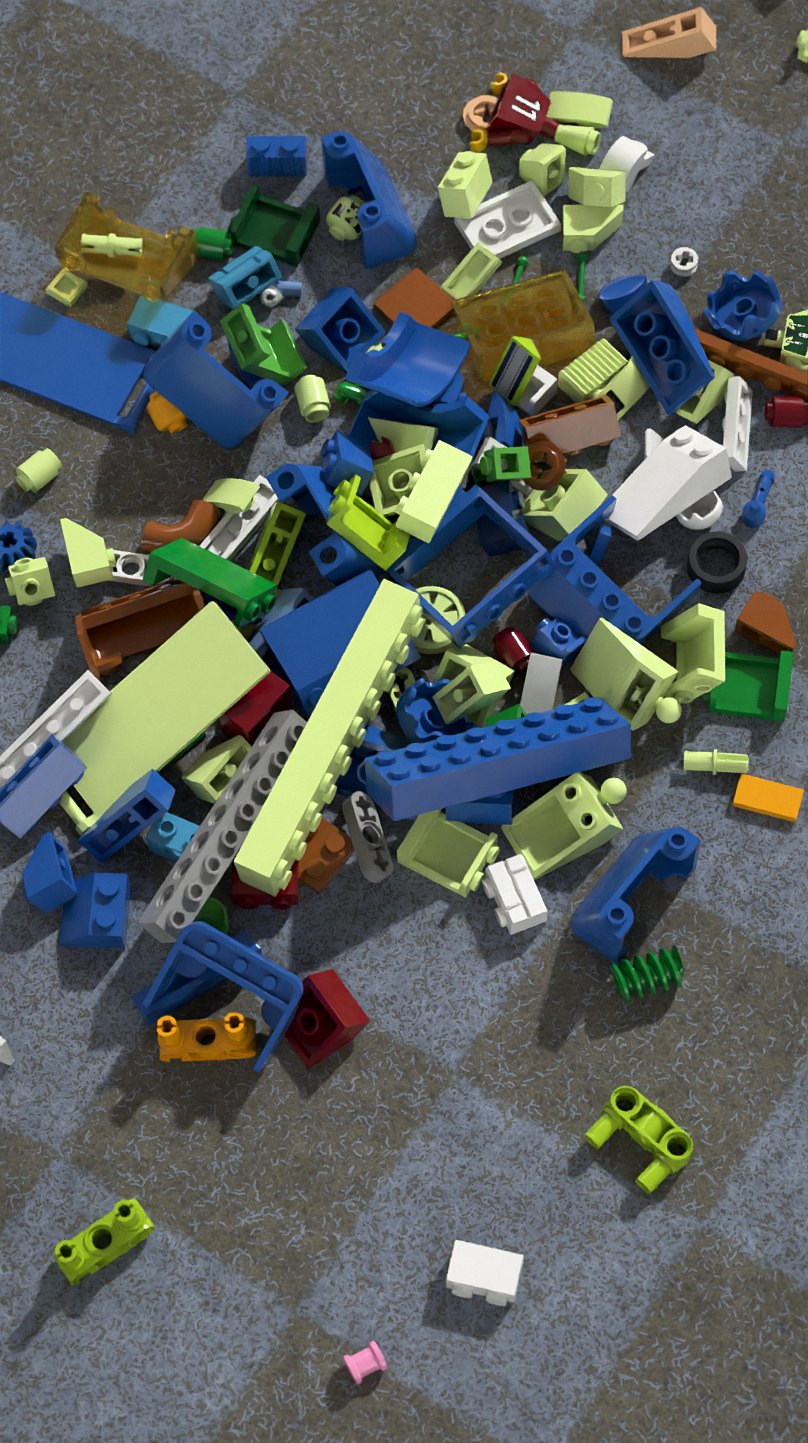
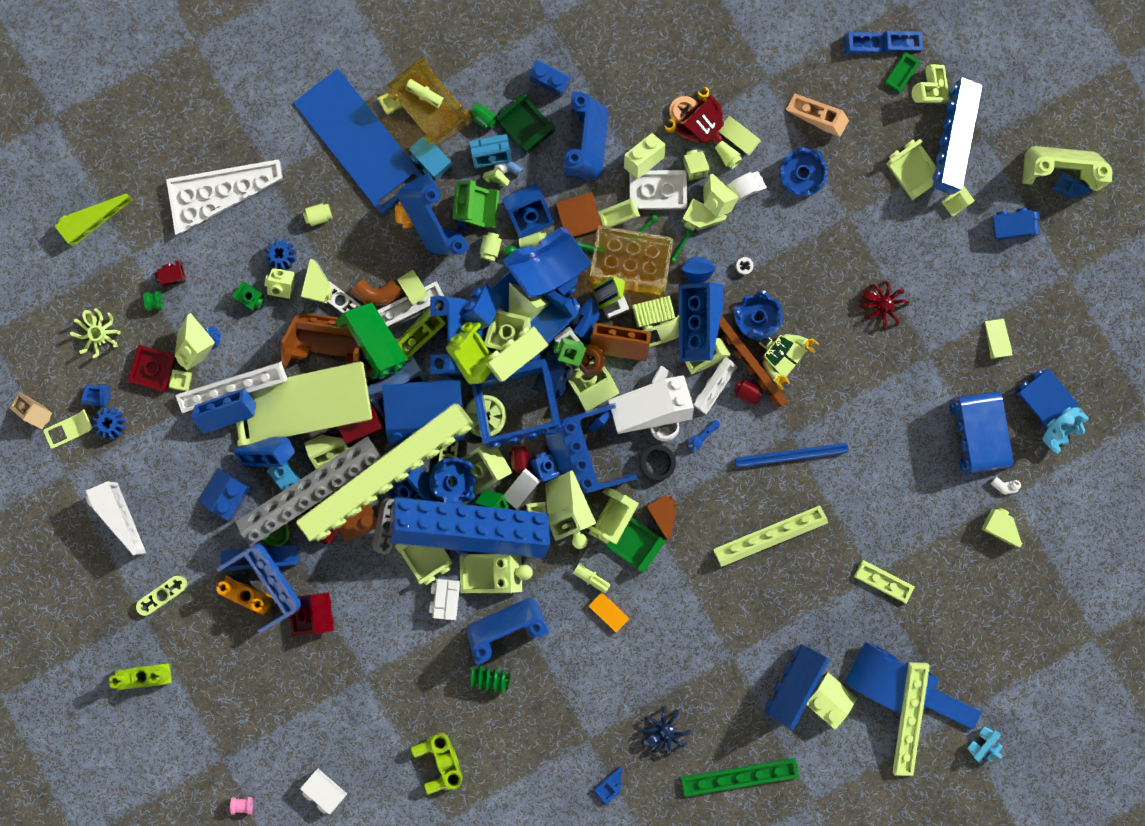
camera: 25 degrees right, 20 degrees up
blue slope [22,831,78,914] -> none
yellowish green head [326,195,365,241] -> none
dark red hinge [369,436,396,461] -> none
yellowish green slope [433,660,511,725] -> none
none -> yellowish green beam [136,576,187,616]
none -> yellowish green tile [482,169,509,186]
none -> blue plate [780,148,828,197]

